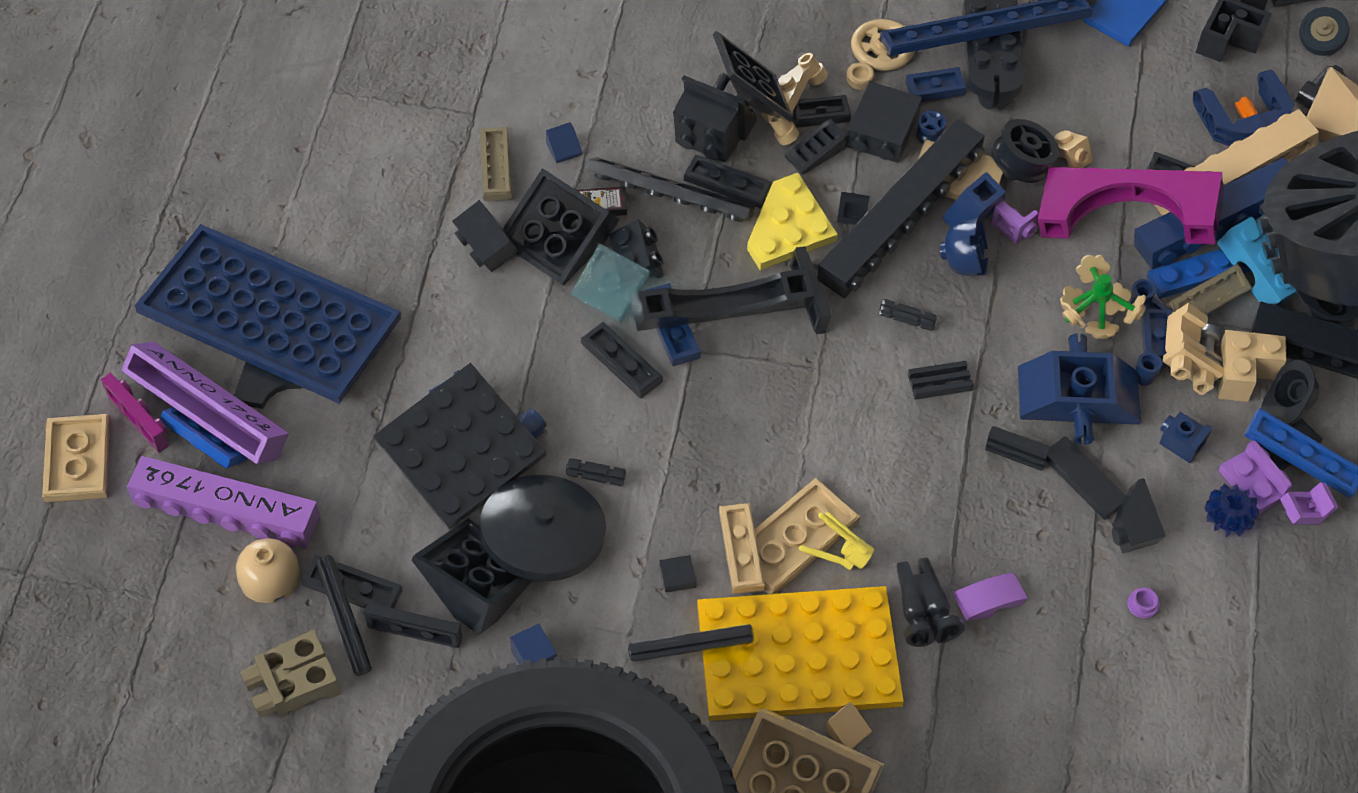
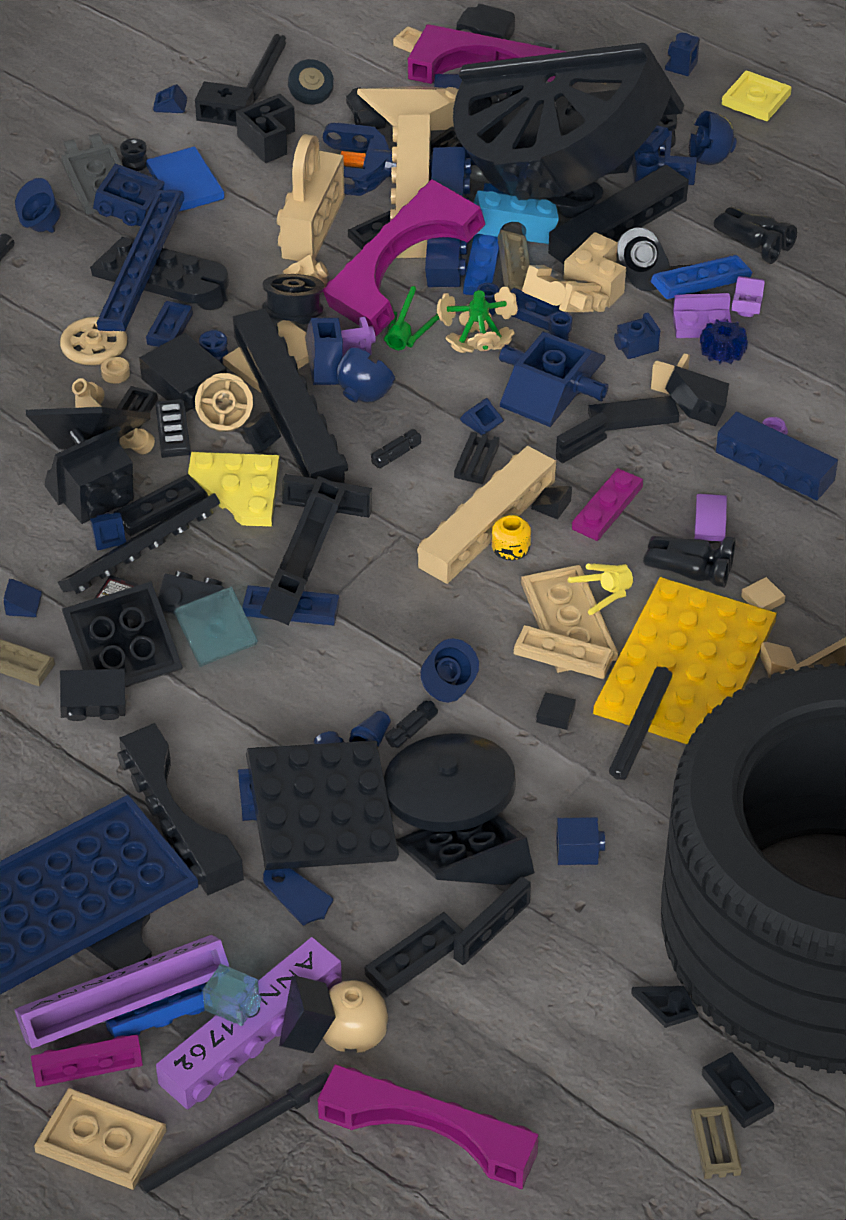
camera: 60 degrees left, 10 degrees down
dark tan hips [240,629,341,718] -> none
black axle [316,555,372,676] -> none
black tile [581,322,663,399] -> none
none -> dark blue tile [90,512,126,551]
none -> black arch [117,723,244,896]
none -> black bar [138,1072,329,1194]
none -> tan cylinder [195,373,253,432]
none -> clear light blue brick [203,963,261,1026]
none -> dark blue piece [263,869,333,926]
none -> tan brick [277,134,345,261]
none -> black slope [279,975,336,1053]
none -> magenta arch [318,1064,539,1189]
none -> dark blue cone [349,711,391,748]
none -> green plant [384,286,439,350]
none -> tan brick [417,446,556,584]
none -> dark blue piece [420,638,479,703]
none -> dark blue slope [460,398,504,436]
none -> yellow head [492,515,531,560]
none -> black slope [531,486,572,520]
none -> magenta plate [572,468,643,541]
none -> tan panel [651,353,690,394]
none -> dark blue brick [716,411,838,501]
none -> tan tile [741,577,785,611]

